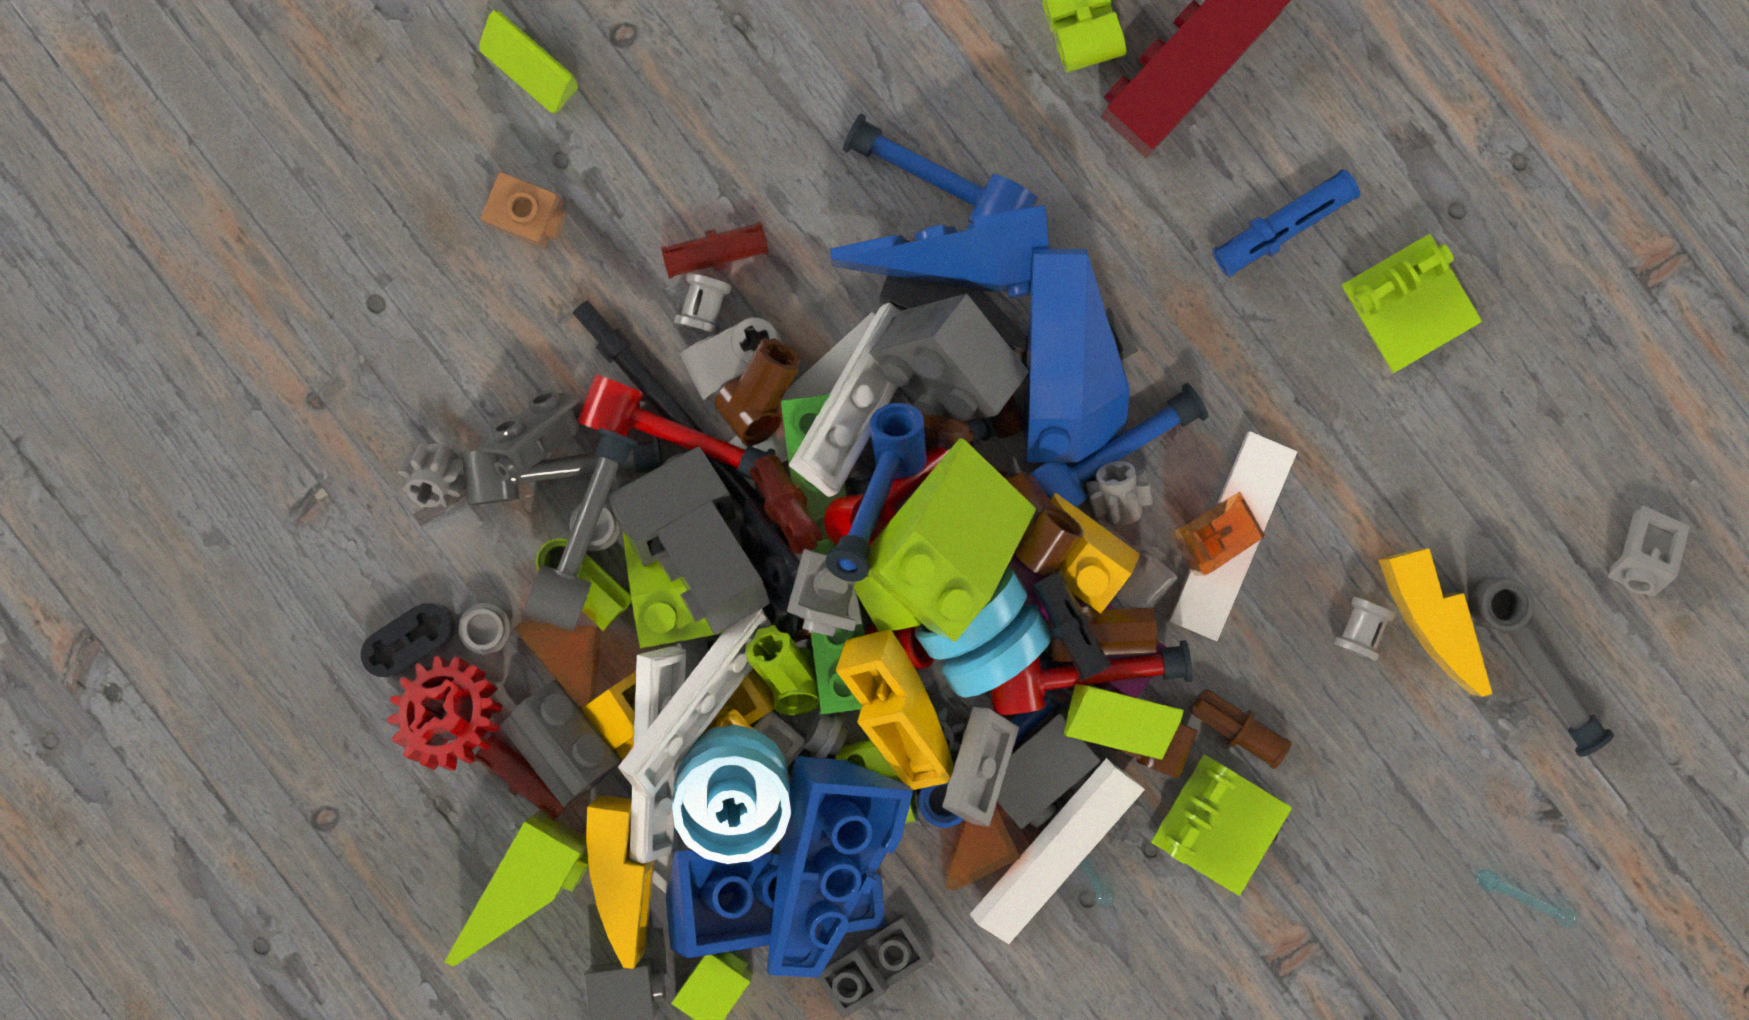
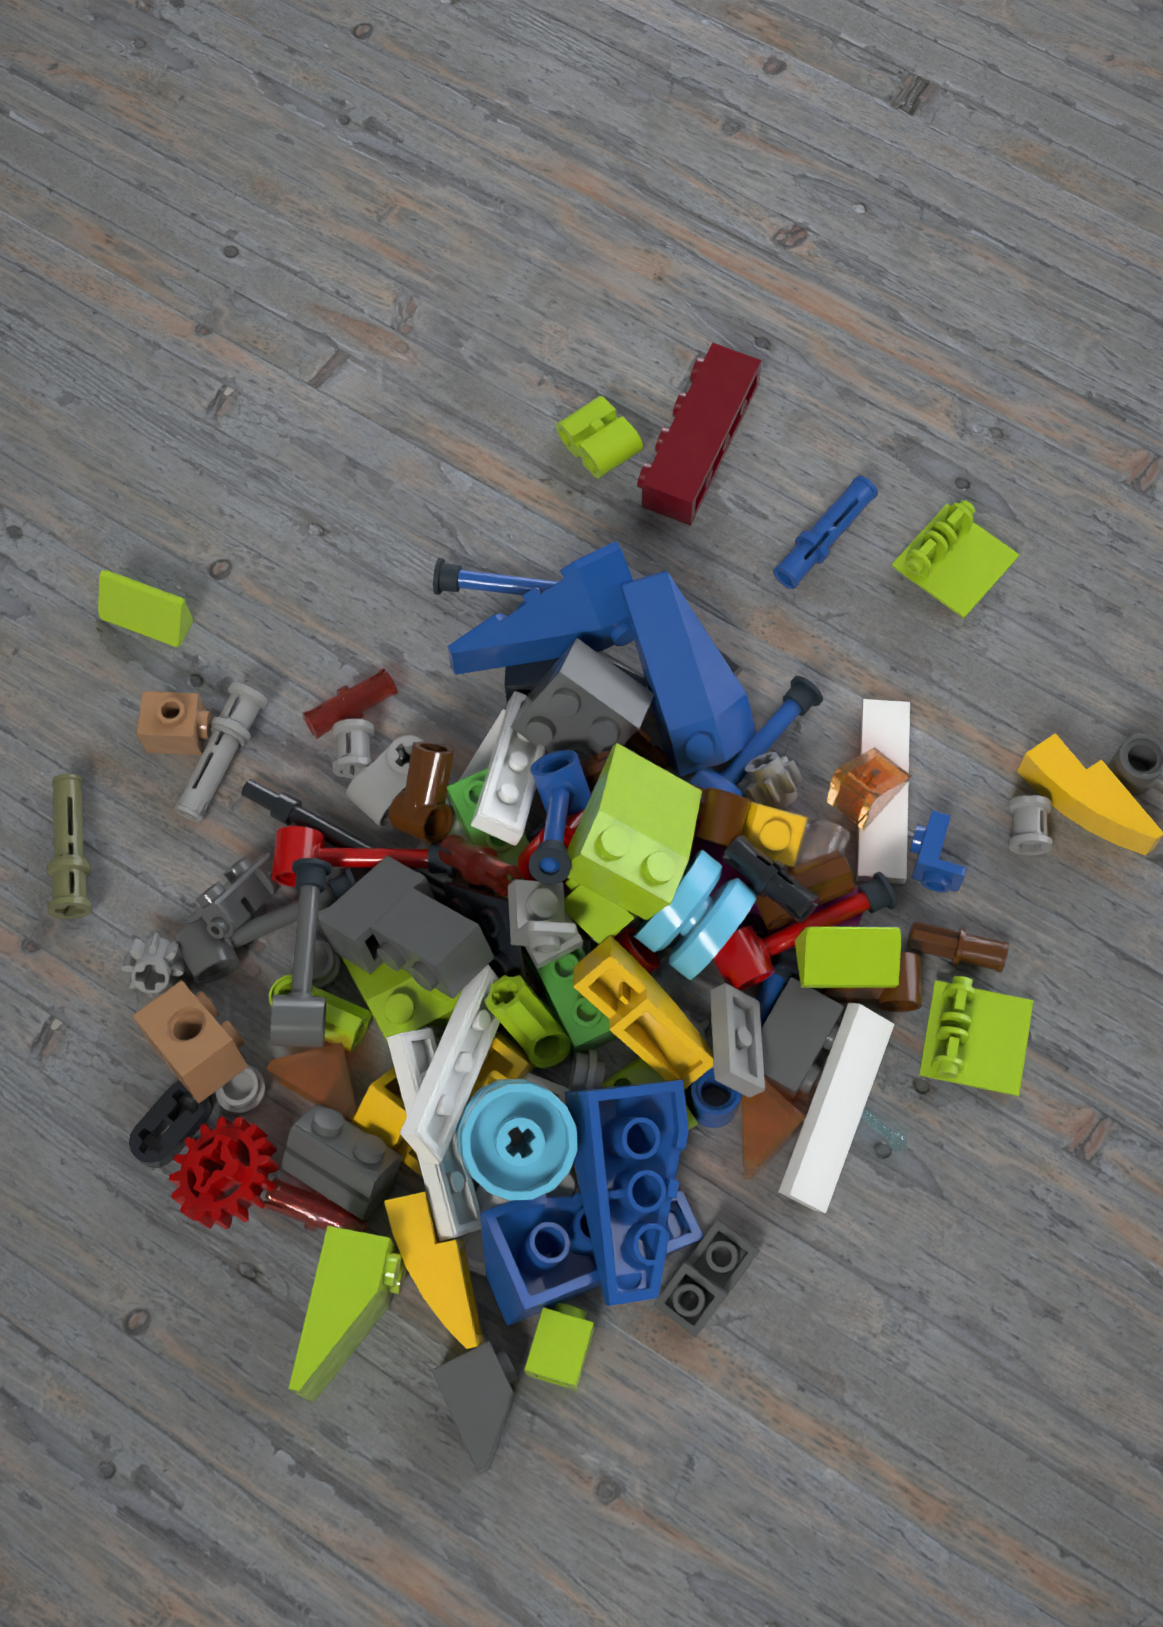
camera: 15 degrees left, 20 degrees down
none -> olive pin [47,773,92,919]
none -> medium nougat brick [132,980,248,1103]
none -> light grey pin [173,682,269,823]
none -> blue bracket [909,810,967,893]

